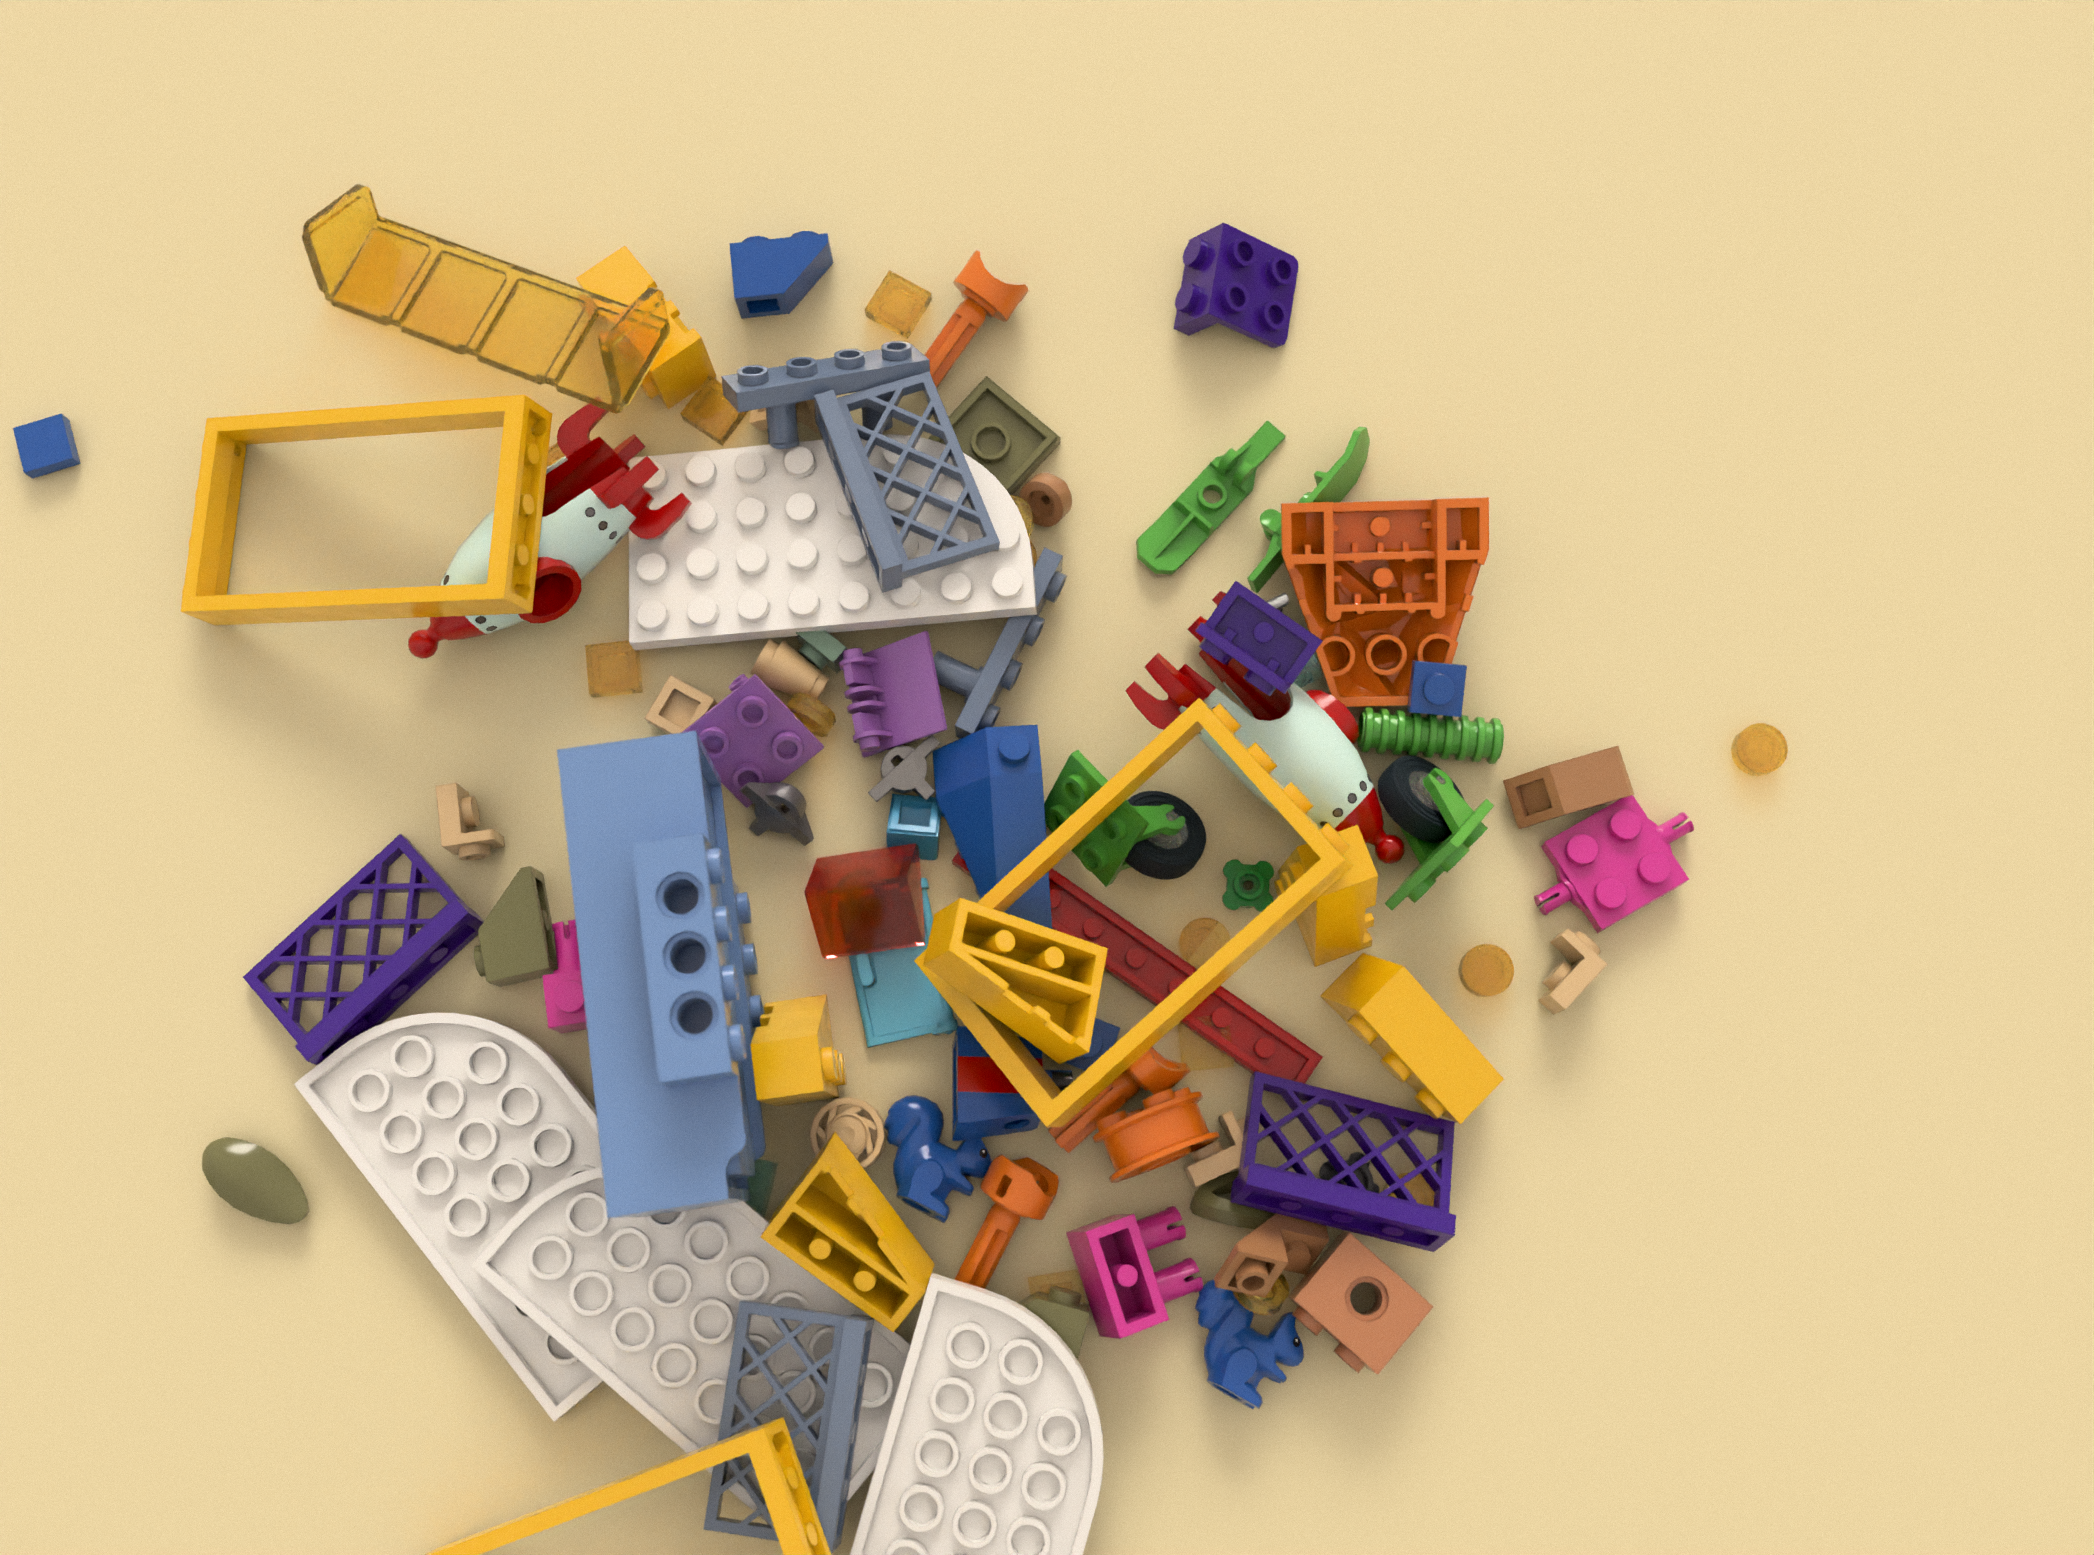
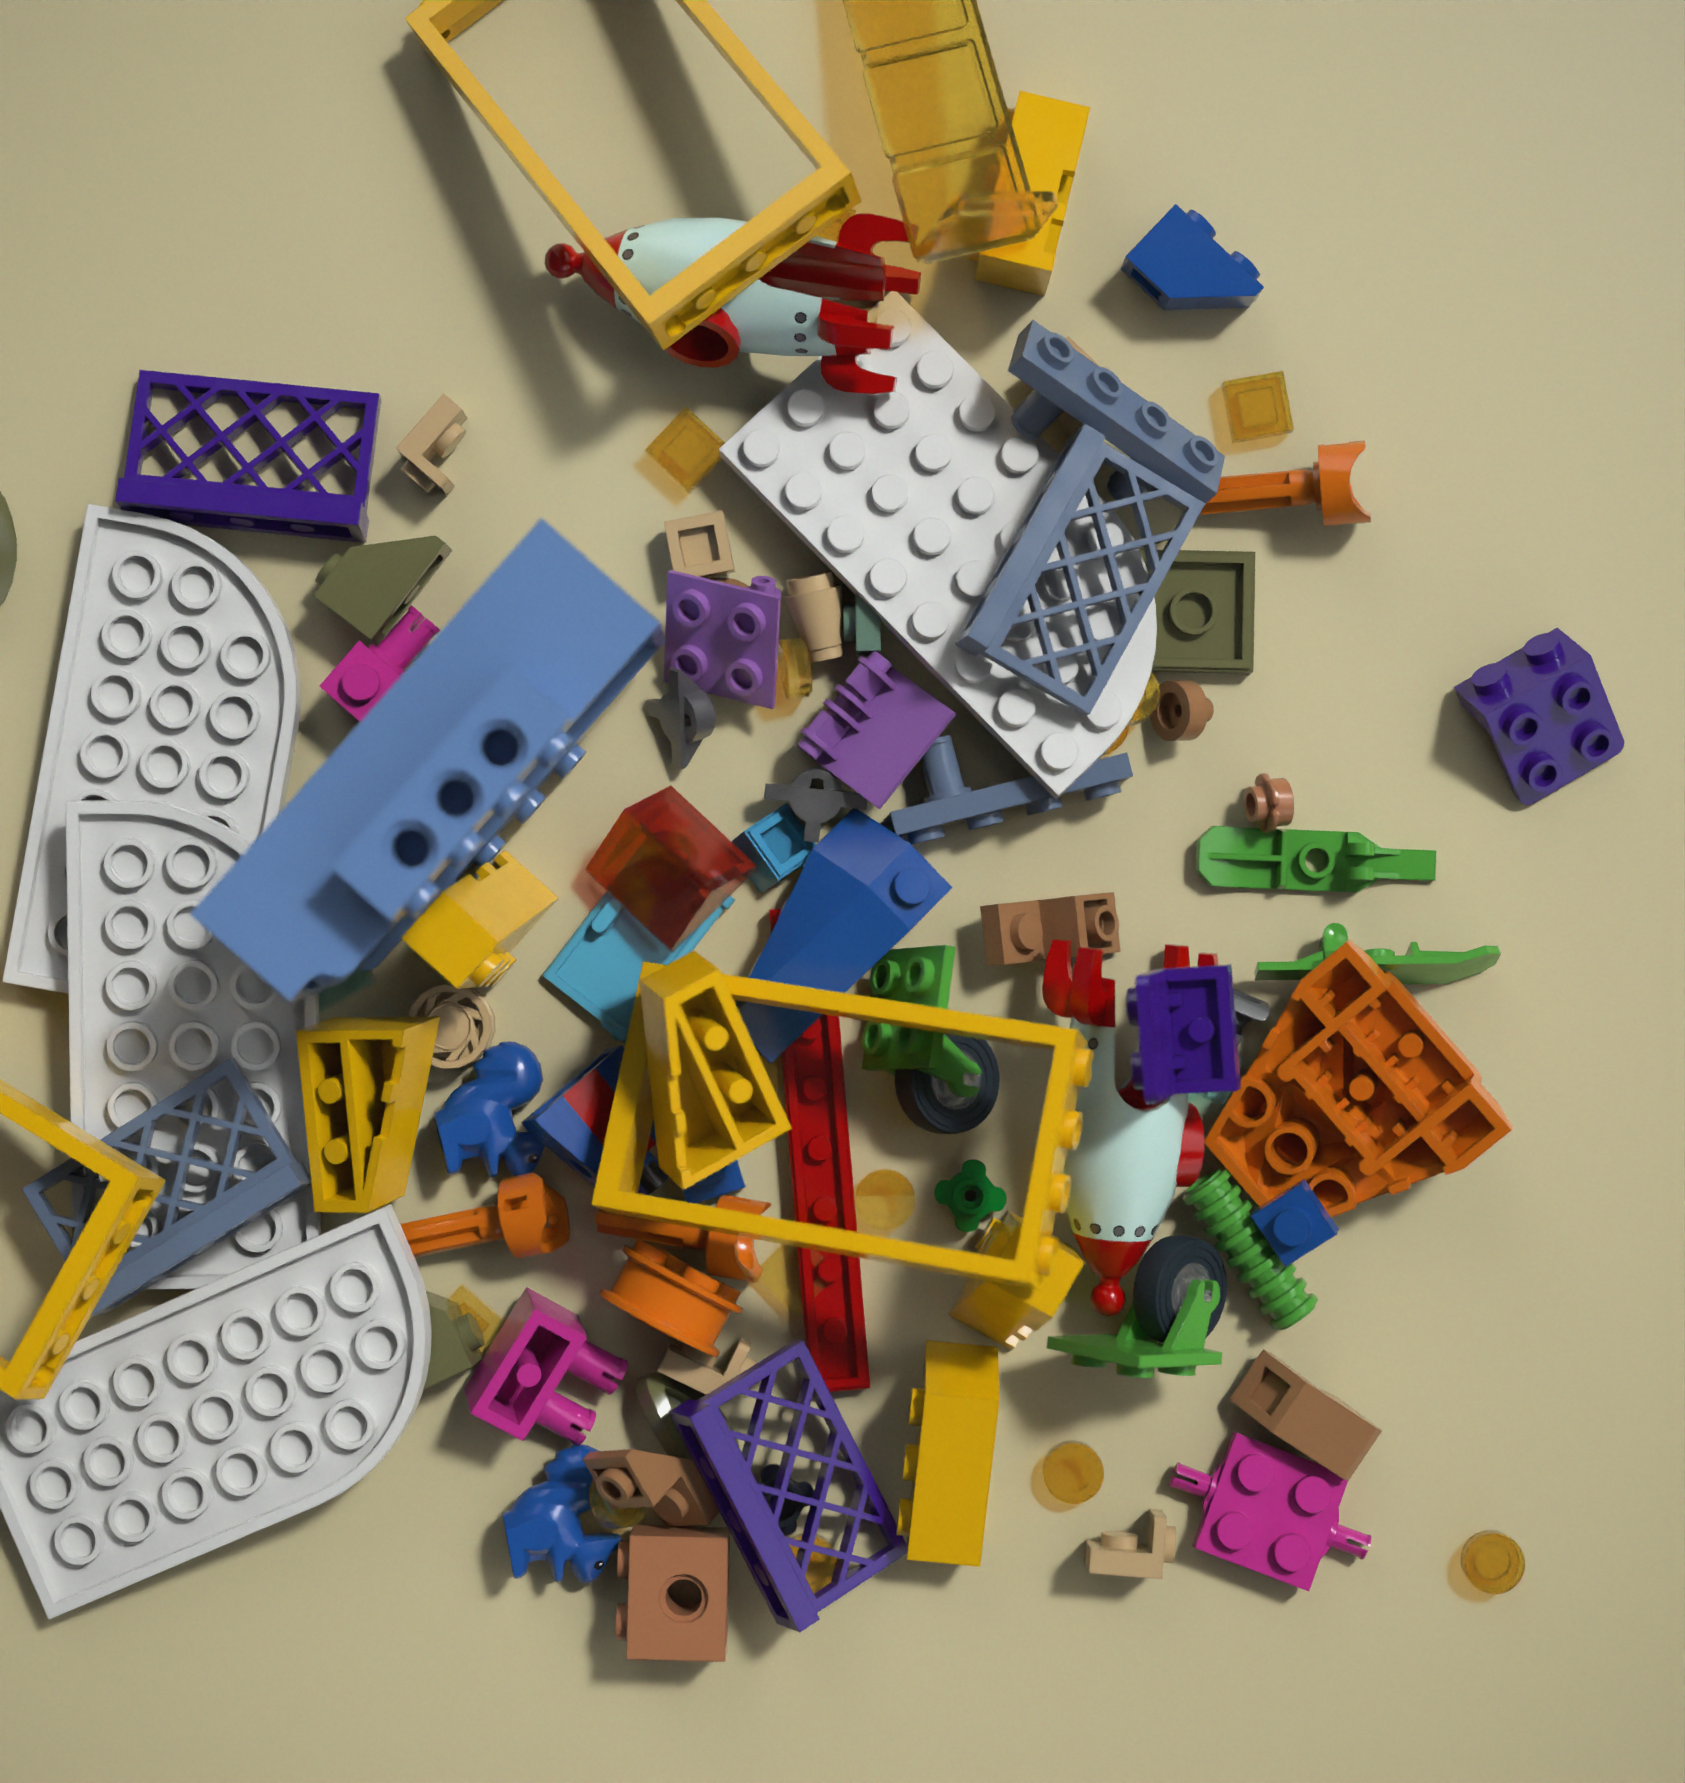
camera: 50 degrees right, 10 degrees up
clear yellow tile [680,375,748,446] -> none
none -> medium nougat slope [980,892,1121,967]
none -> nougat plate [1244,773,1294,833]

